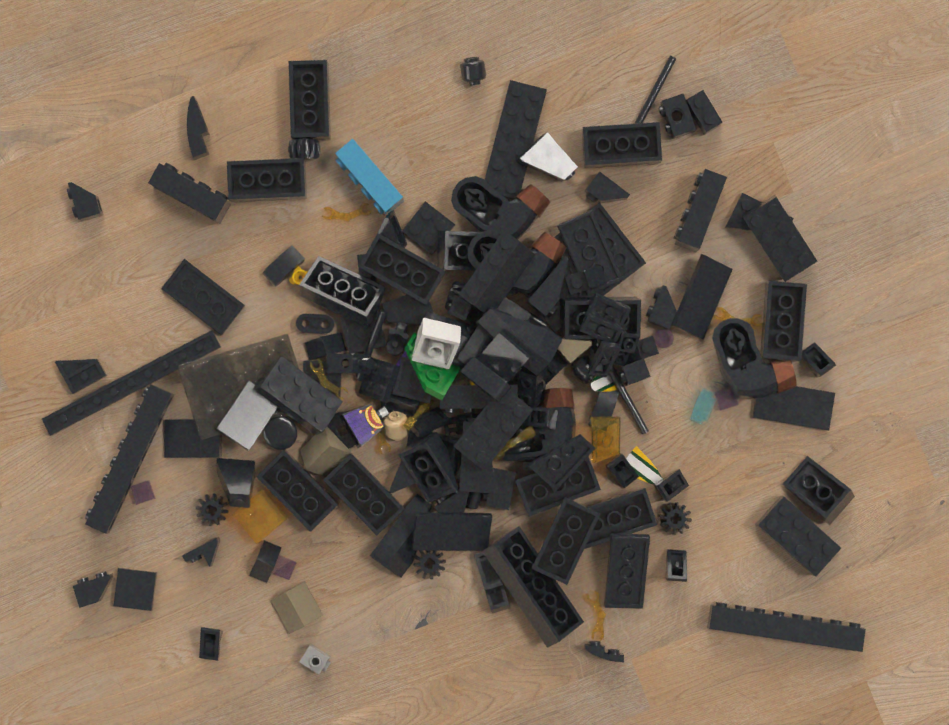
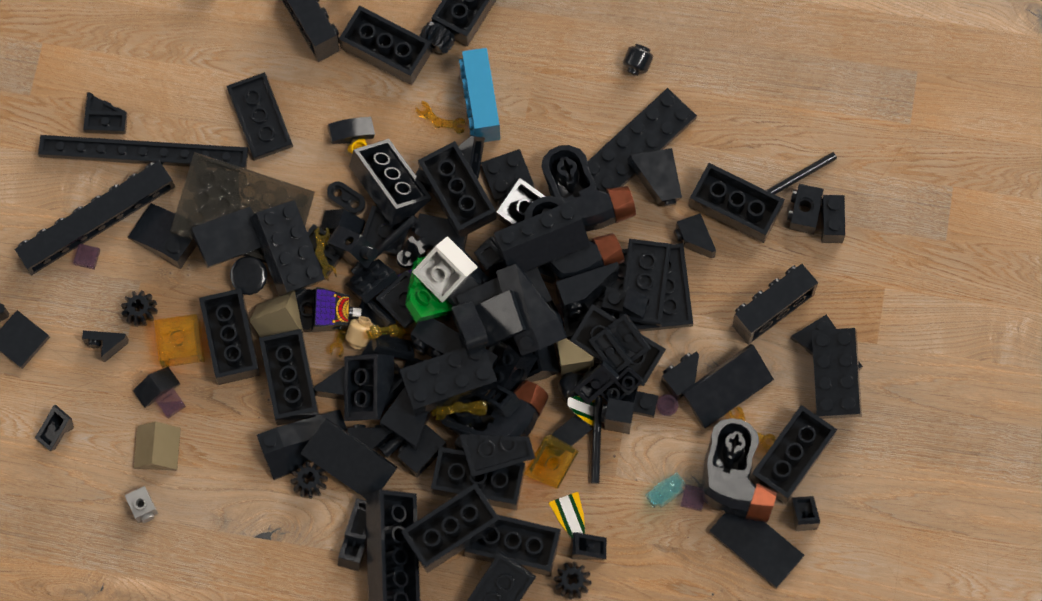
camera: 30 degrees right, 15 degrees down
black slope [216,458,256,508] -> none
black slope [605,453,639,488] -> none

